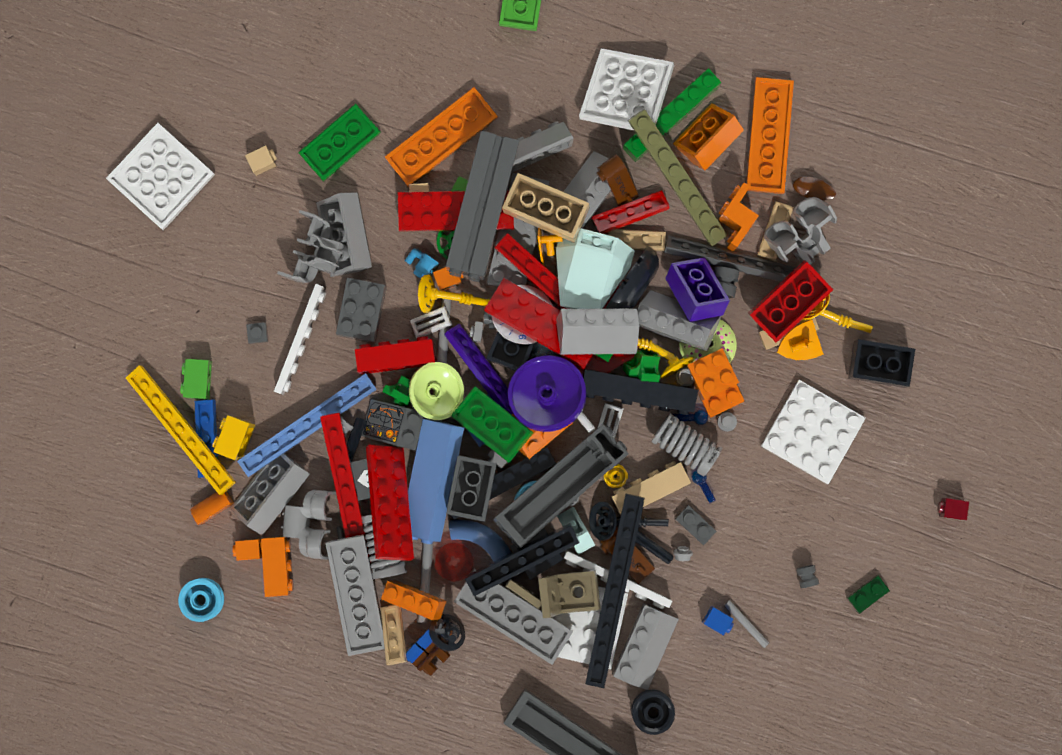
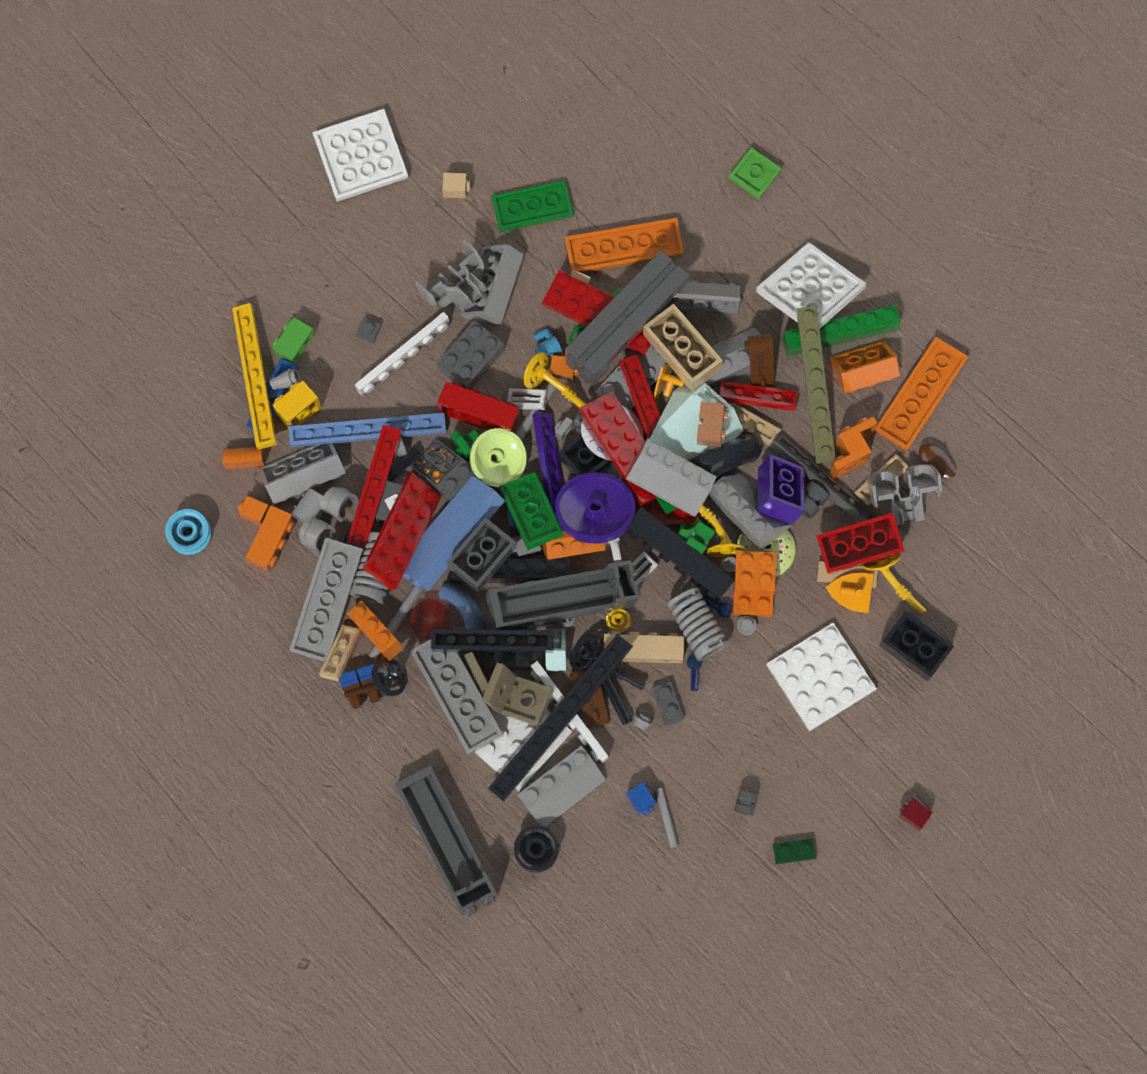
camera: 35 degrees right, 10 degrees down
none -> light grey cone [270,369,301,390]
none -> nougat brick [697,402,728,447]

